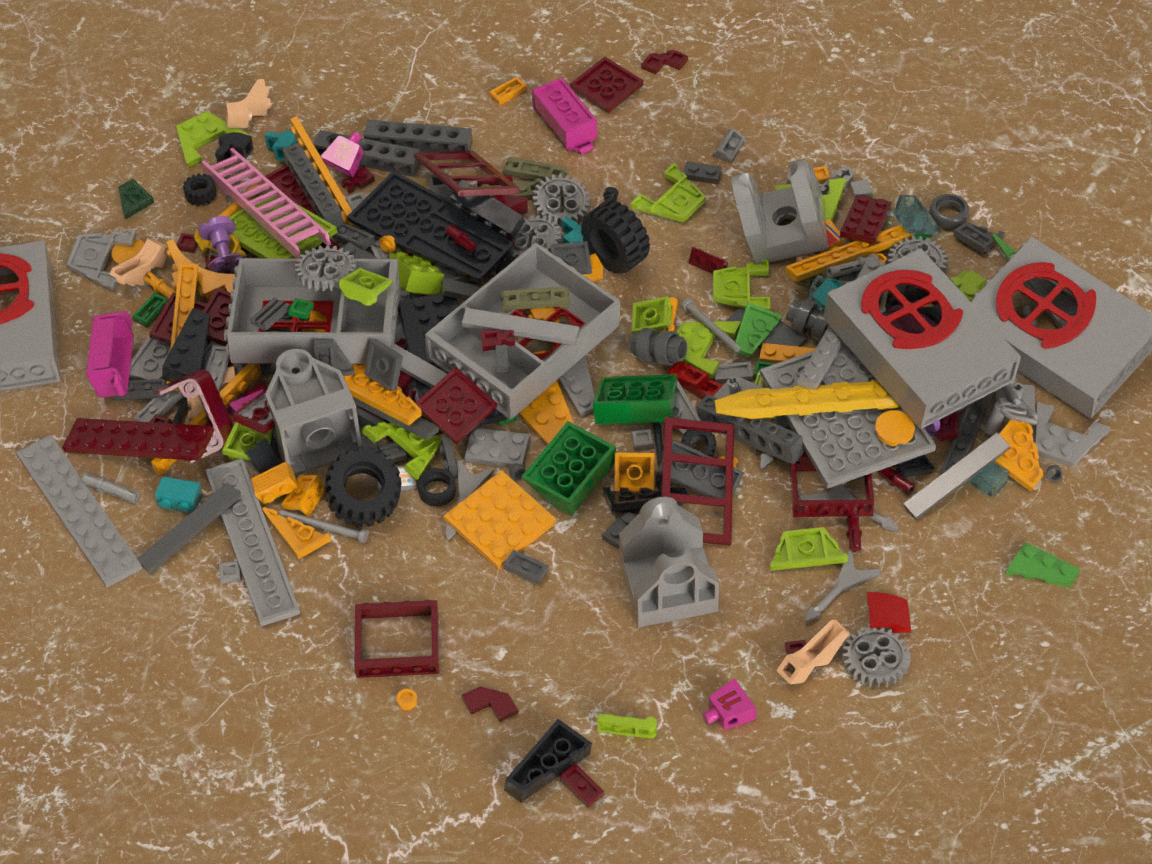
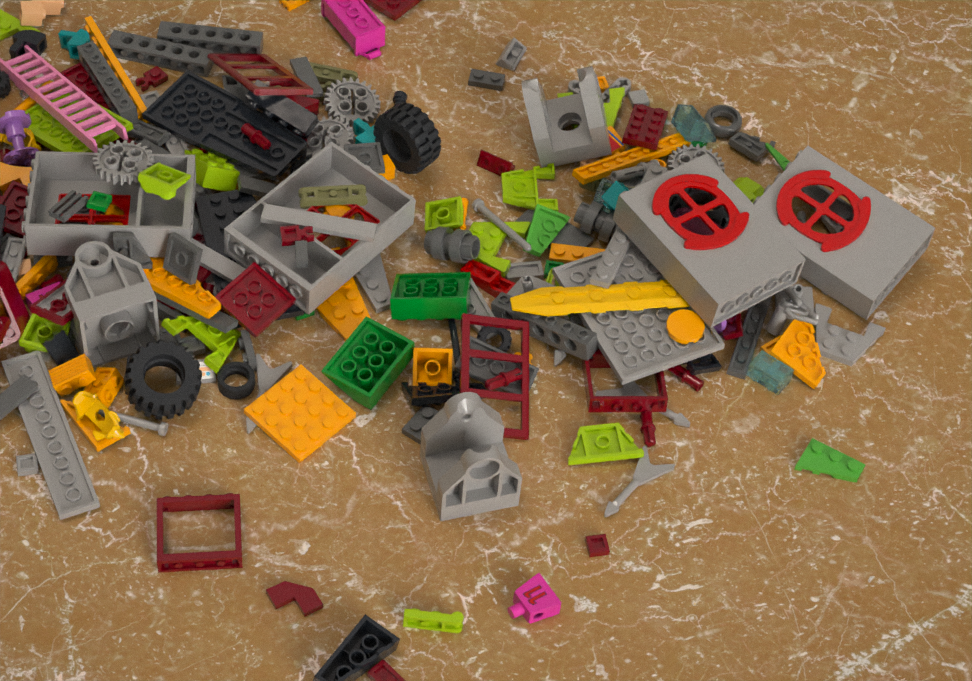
camera: 10 degrees left, 0 degrees up
torso [321,132,363,178] -> none
light orange plate [379,235,396,253] -> none
light orange tile [396,688,418,710] -> none
light grey plate [464,428,530,468] -> none
dark grey plate [503,550,549,585] -> none
dark grey hinge [509,463,526,481] -> none
lime wing [630,163,706,223] -> none
light grey tile [631,429,654,451] -> none
light nougat arch [776,619,850,684] -> none
light grey gear [842,627,911,688] -> none
red slope [867,592,911,633] -> none
tile [903,433,1010,520] -> none
dark grey hinge [1046,465,1063,482] -> none
none -> yellow piece [72,391,125,441]
none -> dark grey tile [290,57,323,98]
none -> dark red axle [485,368,522,391]

